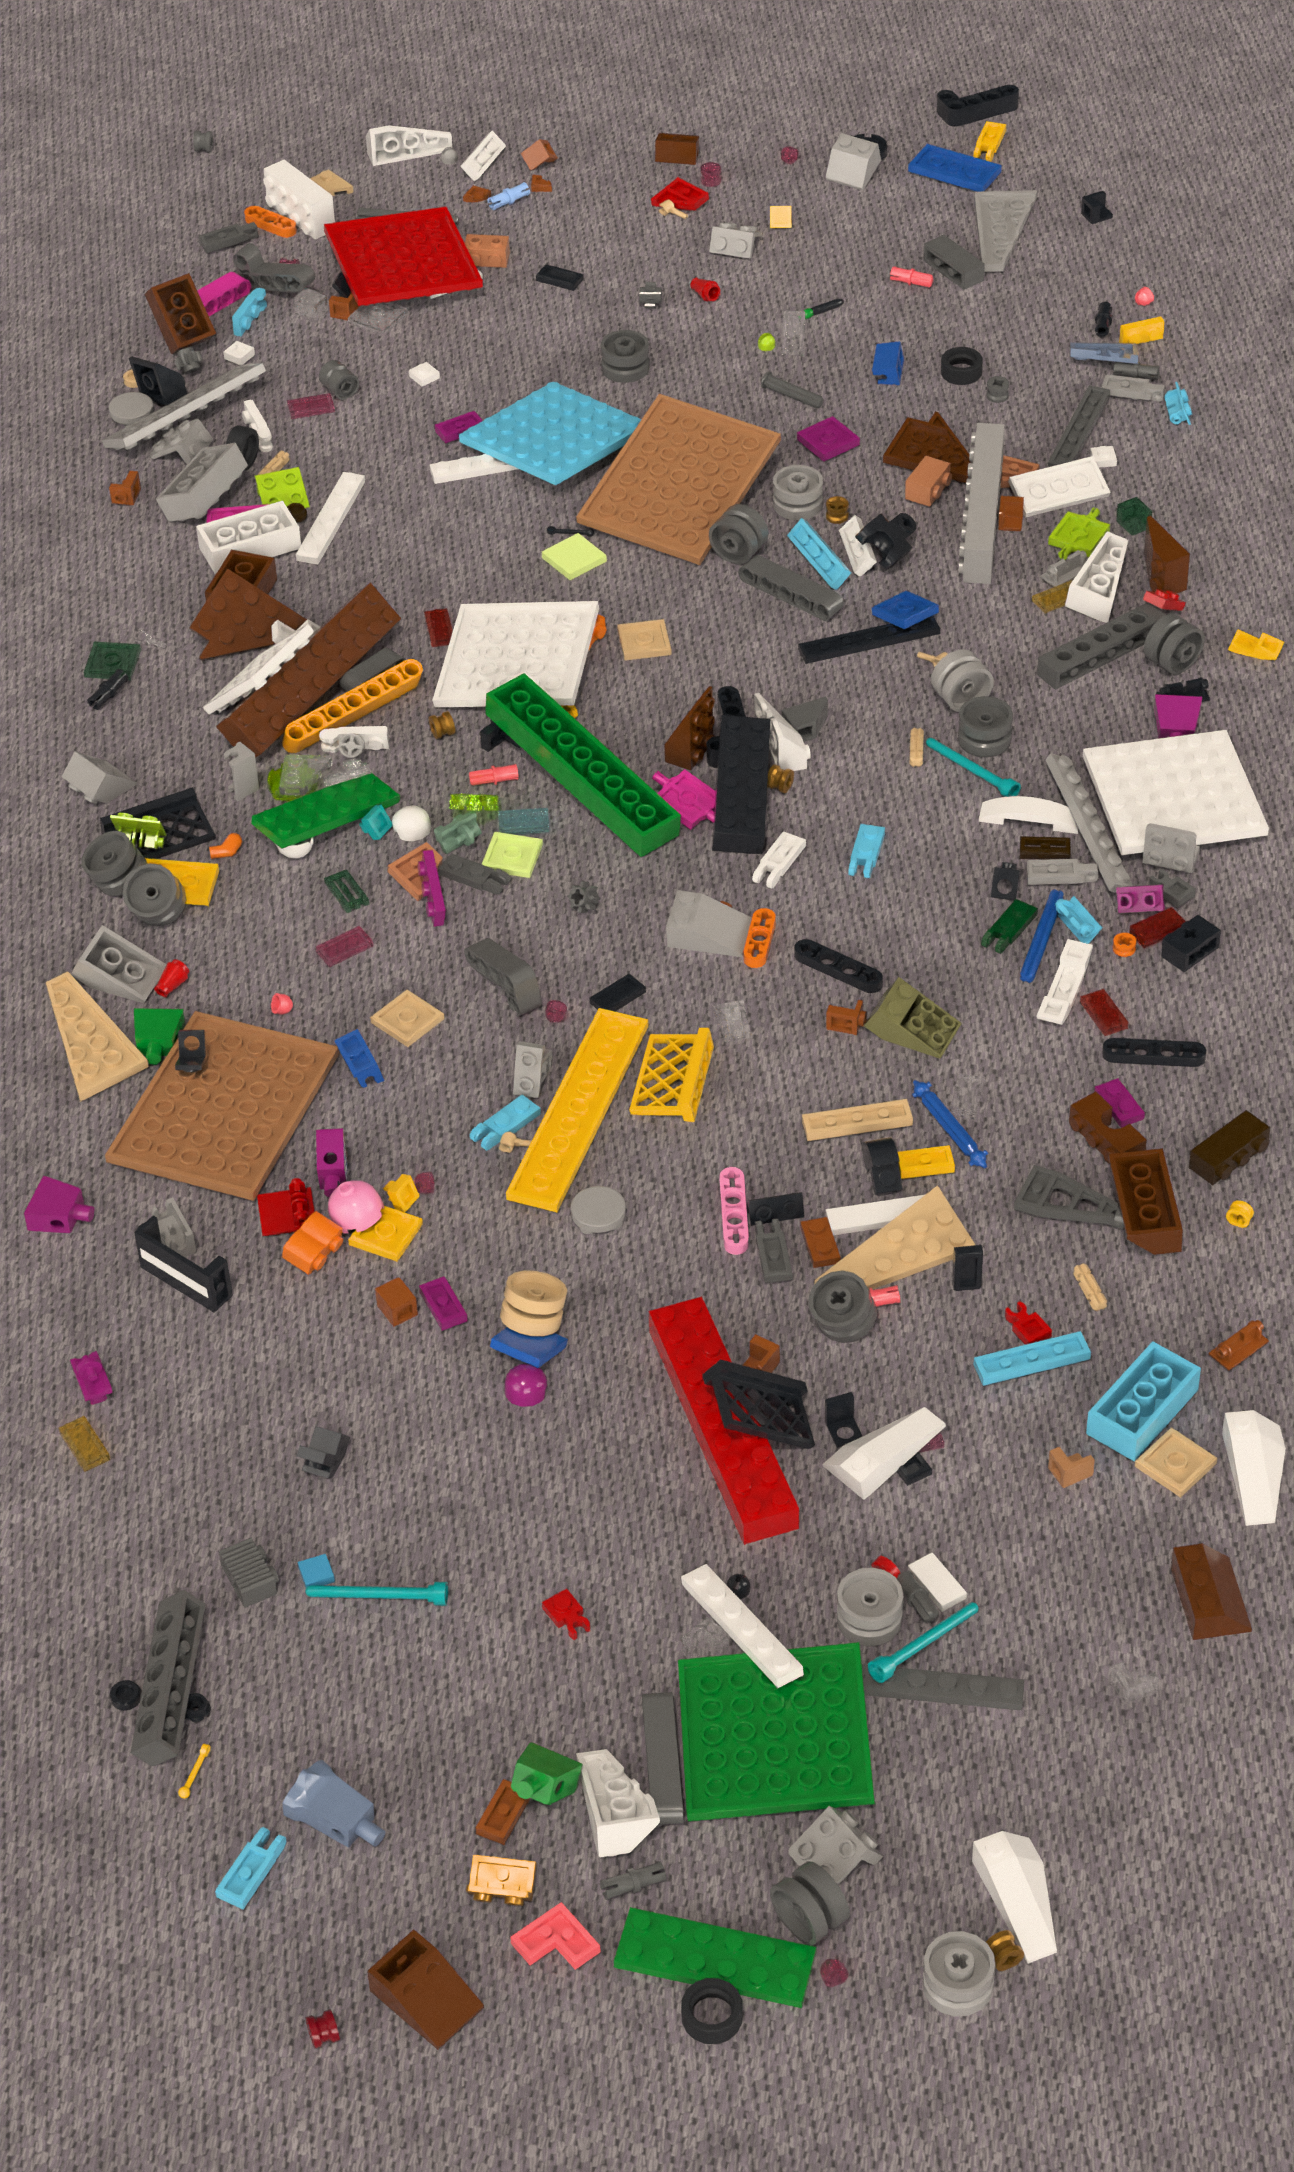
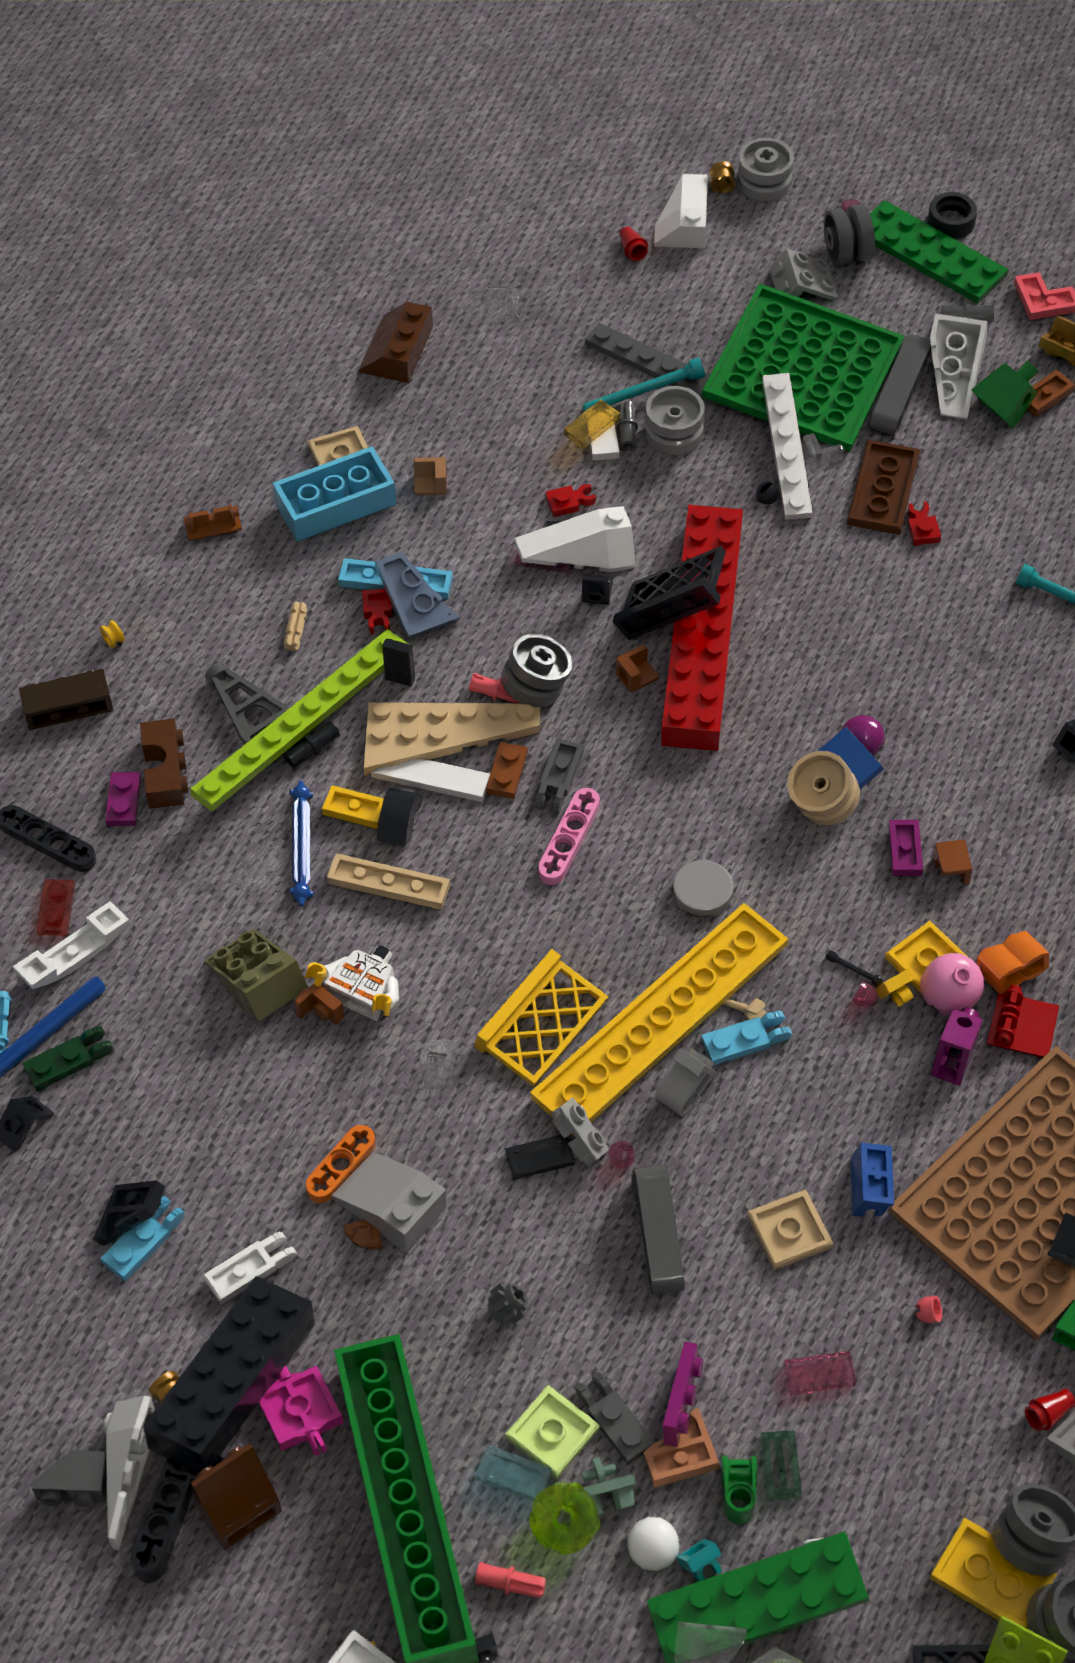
camera: 155 degrees left, 10 degrees up
orange arm [209,833,242,859] -> none
black hinge [746,1192,804,1226] -> none
black beam [794,939,883,993] -> none
red tile [871,1556,901,1579] -> none
reddish brown slope [1108,1148,1183,1255] -> none
white wedge [1222,1410,1286,1526] -> none
none -> black wing [93,1180,166,1246]
none -> lime plate [190,629,408,812]
none -> black pin [283,721,340,769]
none -> torso [304,945,399,1021]
none -> sand blue wing [375,552,460,640]
none -> red plate [545,484,596,517]
none -> light grey hinge [550,1097,609,1166]
none -> clear yellow tile [564,400,620,449]
none -> red cone [619,226,648,261]
none -> green piece [721,1455,757,1525]
none -> black hinge [825,950,884,987]
none -> reddish brown tile [847,439,921,535]

